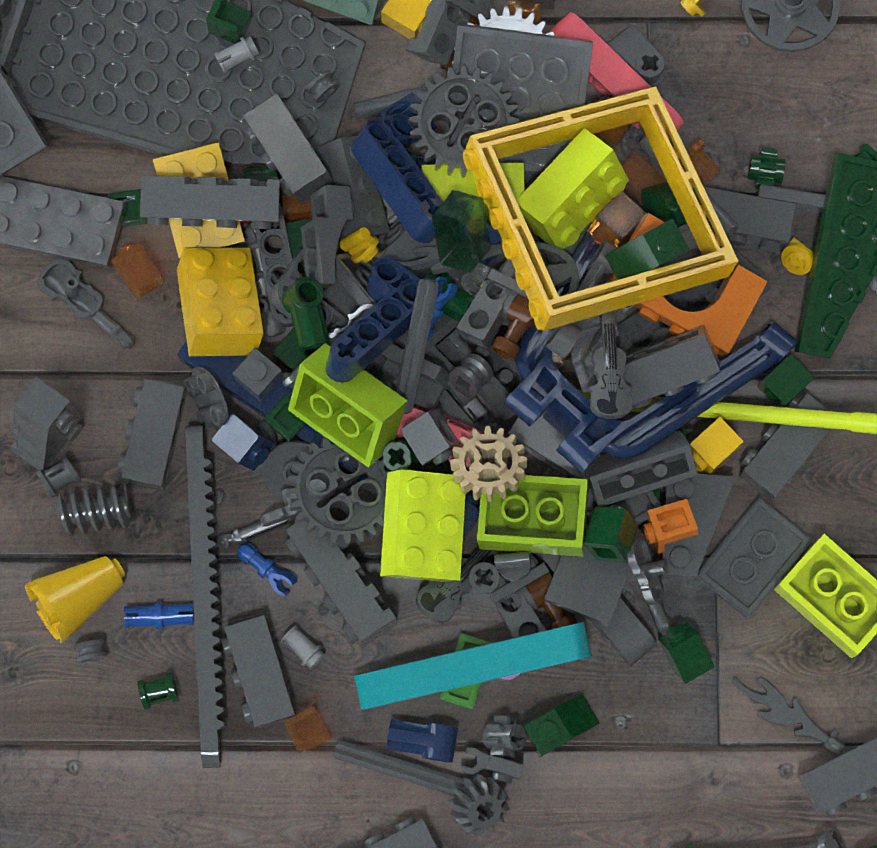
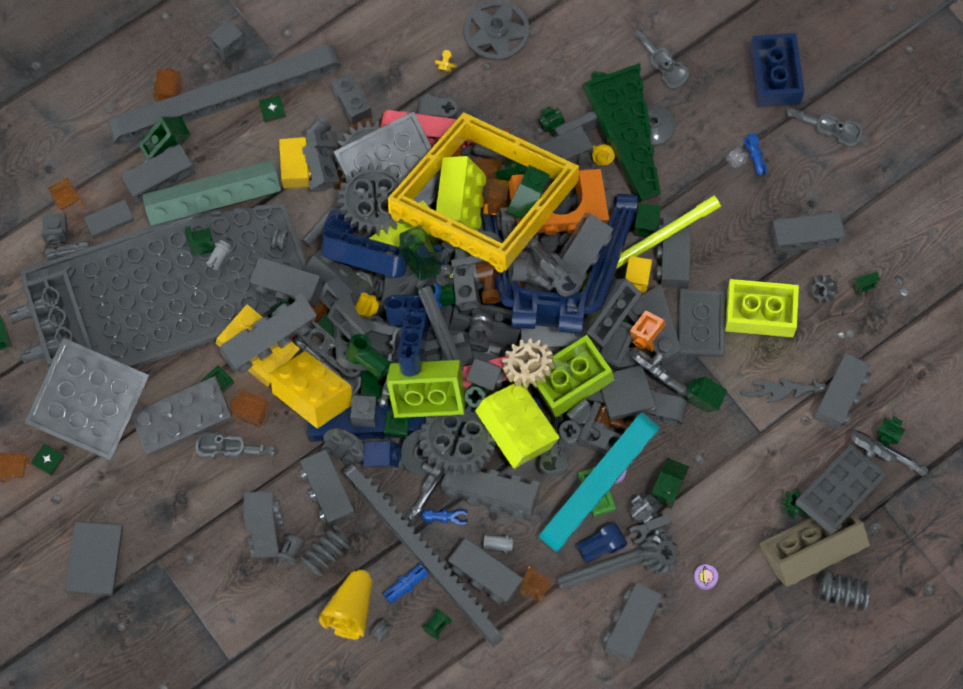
camera: 35 degrees left, 10 degrees down
dark green brick [583,505,638,563] -> none

